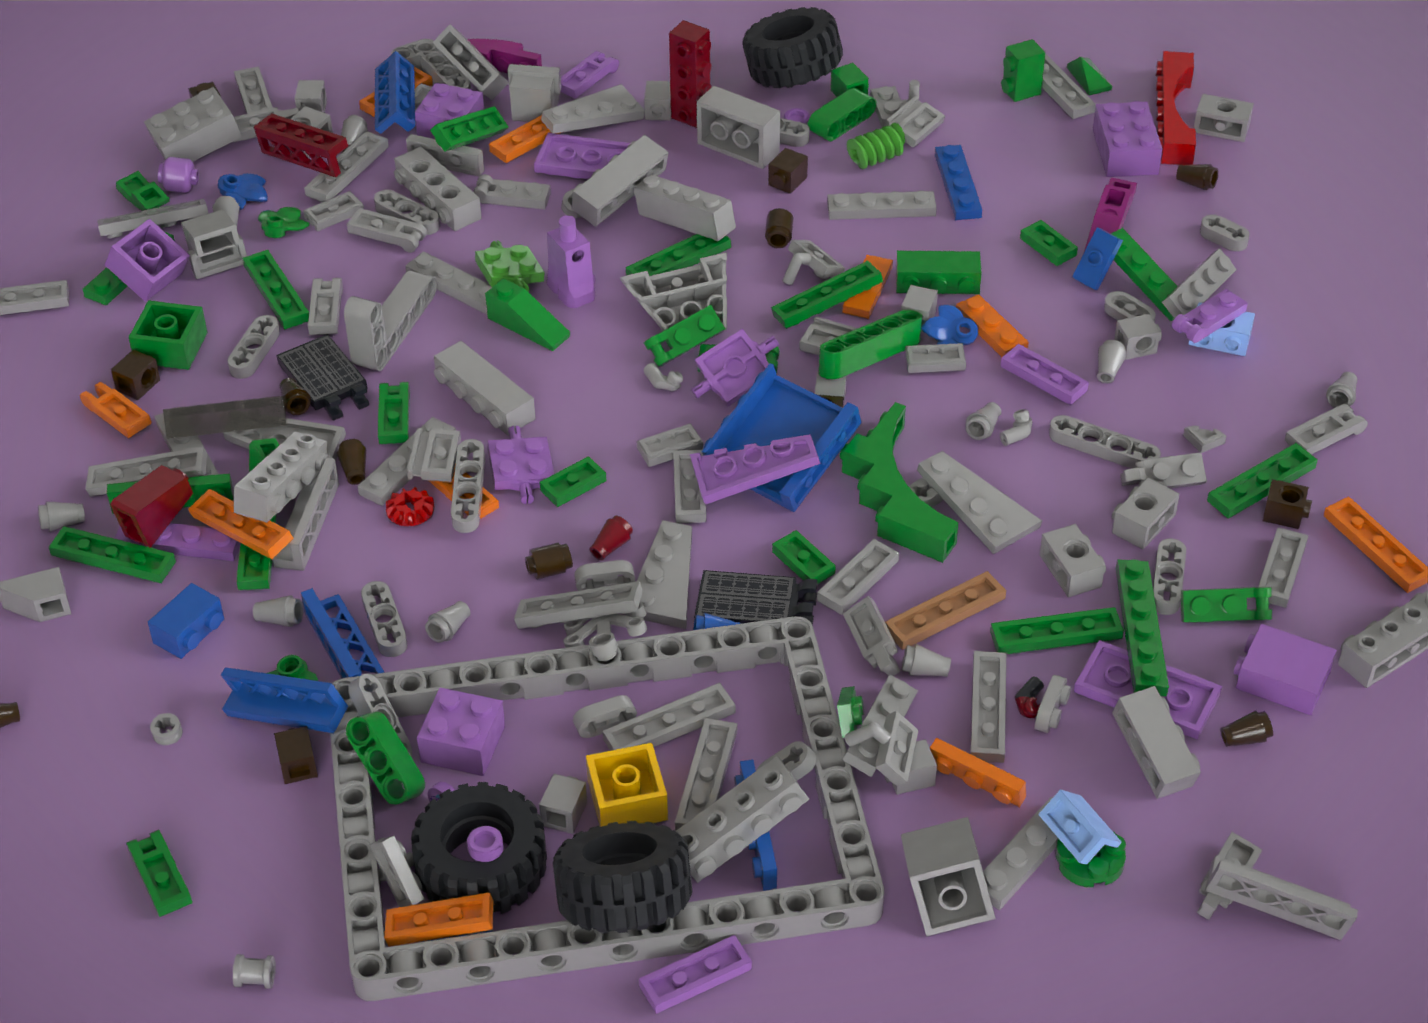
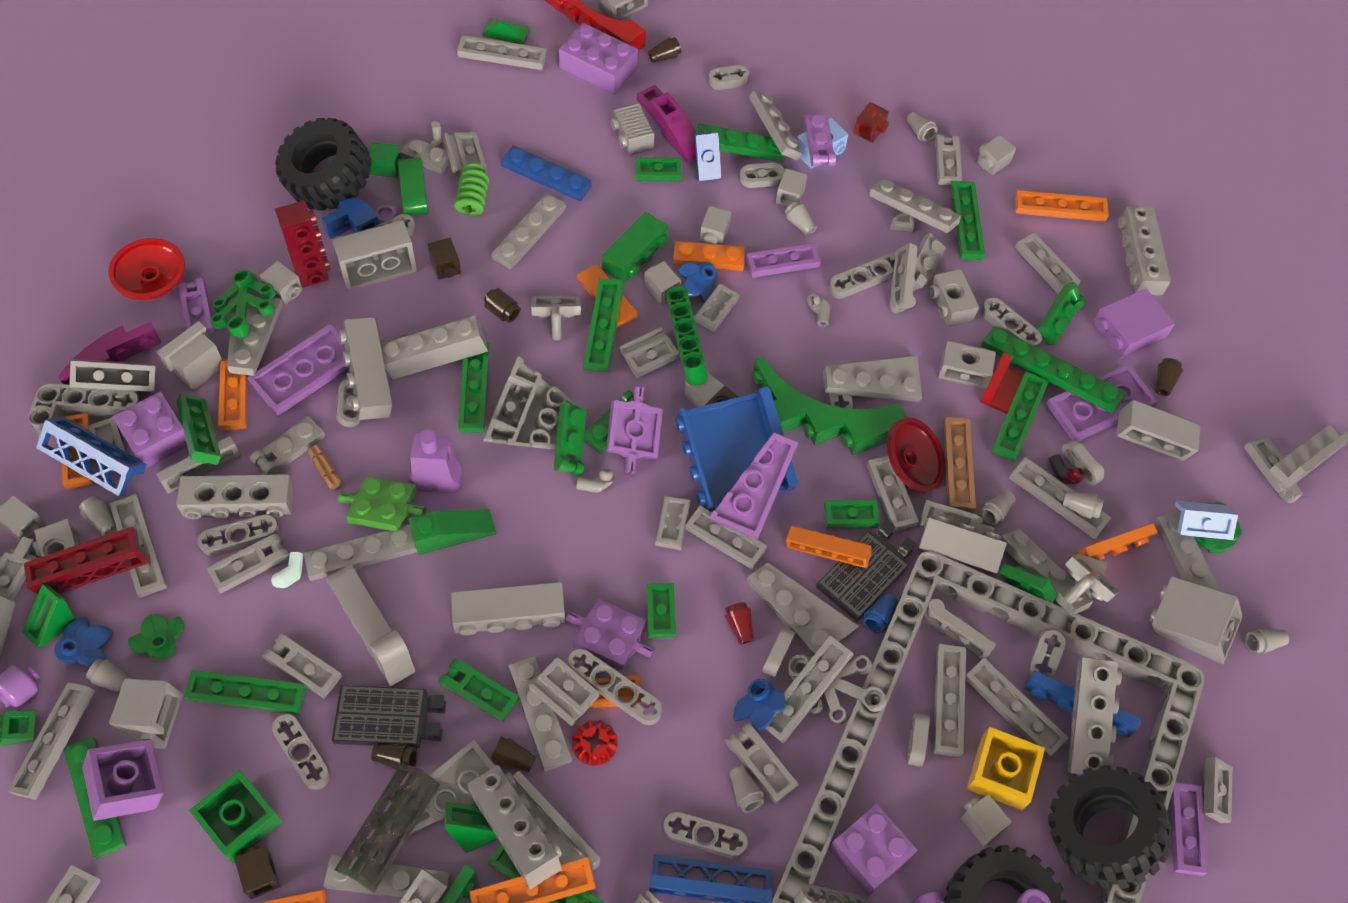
camera: 60 degrees left, 15 degrees up
light grey tile [303,191,364,232] -> none
dark brown brick [525,542,573,579] -> none
light grey cone [966,402,1001,440] -> none
green brick [1001,39,1046,102] -> none
dark brown brick [1263,479,1312,529] -> none
none -> green slope [22,584,76,648]
none -> red dish [108,238,186,300]
none -> green plant [210,269,276,339]
none -> light aqua arm [271,552,304,588]
none -> medium nougat axle [308,444,342,490]
none -> blue brick [322,198,379,239]
none -> light grey brick [611,103,654,155]
none -> light grey brick [700,206,732,245]
none -> light grey plate [725,723,799,804]
none -> blue plate [733,679,786,730]
none -> orange piece [786,526,872,568]
none -> clear red brick [854,102,889,143]
none -> light grey plate [869,179,961,234]
none -> dark red dish [887,417,946,492]
none -> light grey plate [890,243,918,314]
none -> light grey brick [917,515,1007,573]
none -> light grey plate [923,599,996,660]
none -> light grey brick [977,135,1016,176]
none -> red panel [980,353,1024,414]
none -> light grey cone [1063,491,1104,519]
none -> light grey plate [1203,757,1233,823]
none -> light grey cone [1245,628,1289,655]

